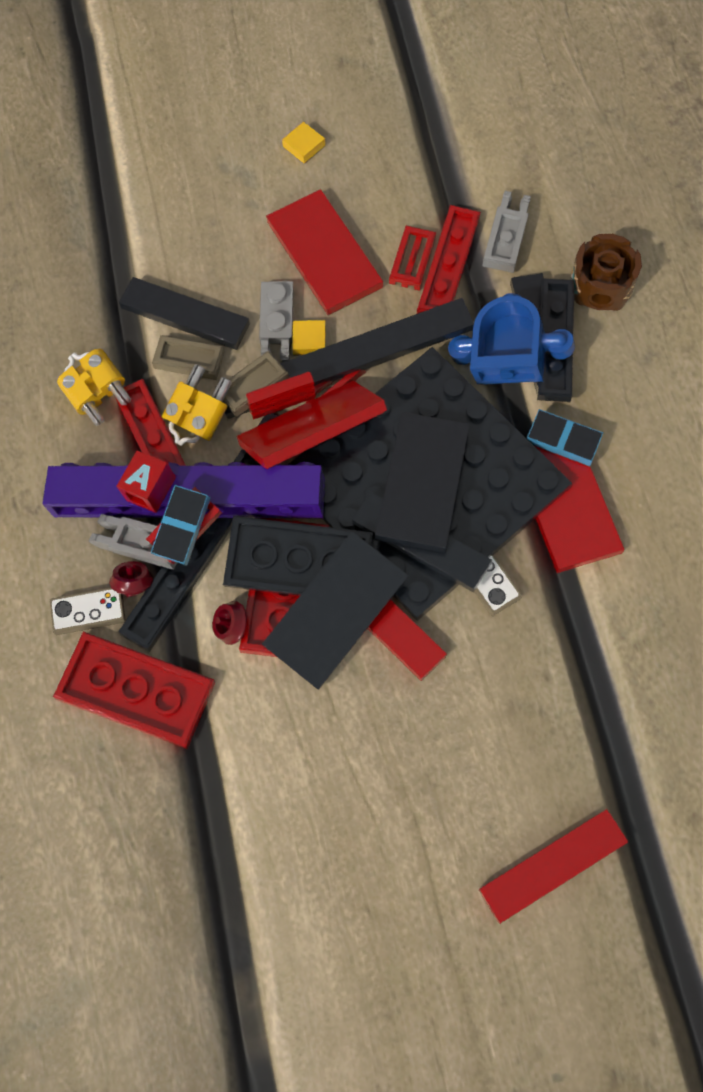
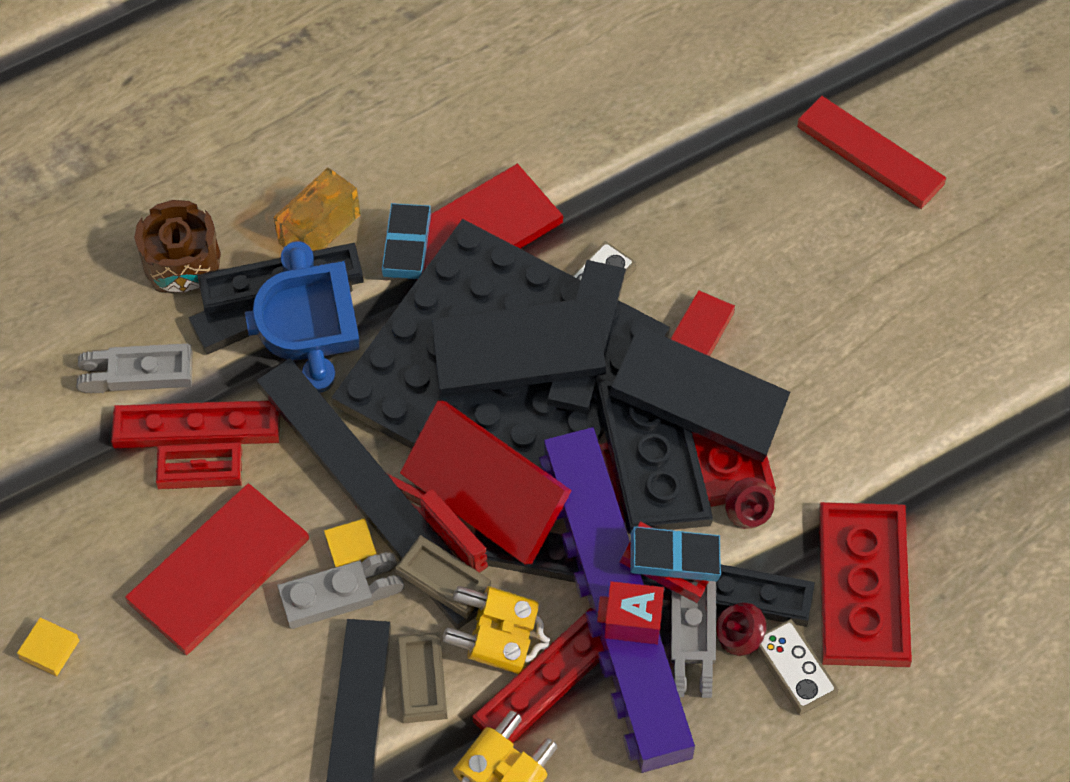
camera: 110 degrees left, 10 degrees down
none -> clear yellow brick [273,167,361,251]

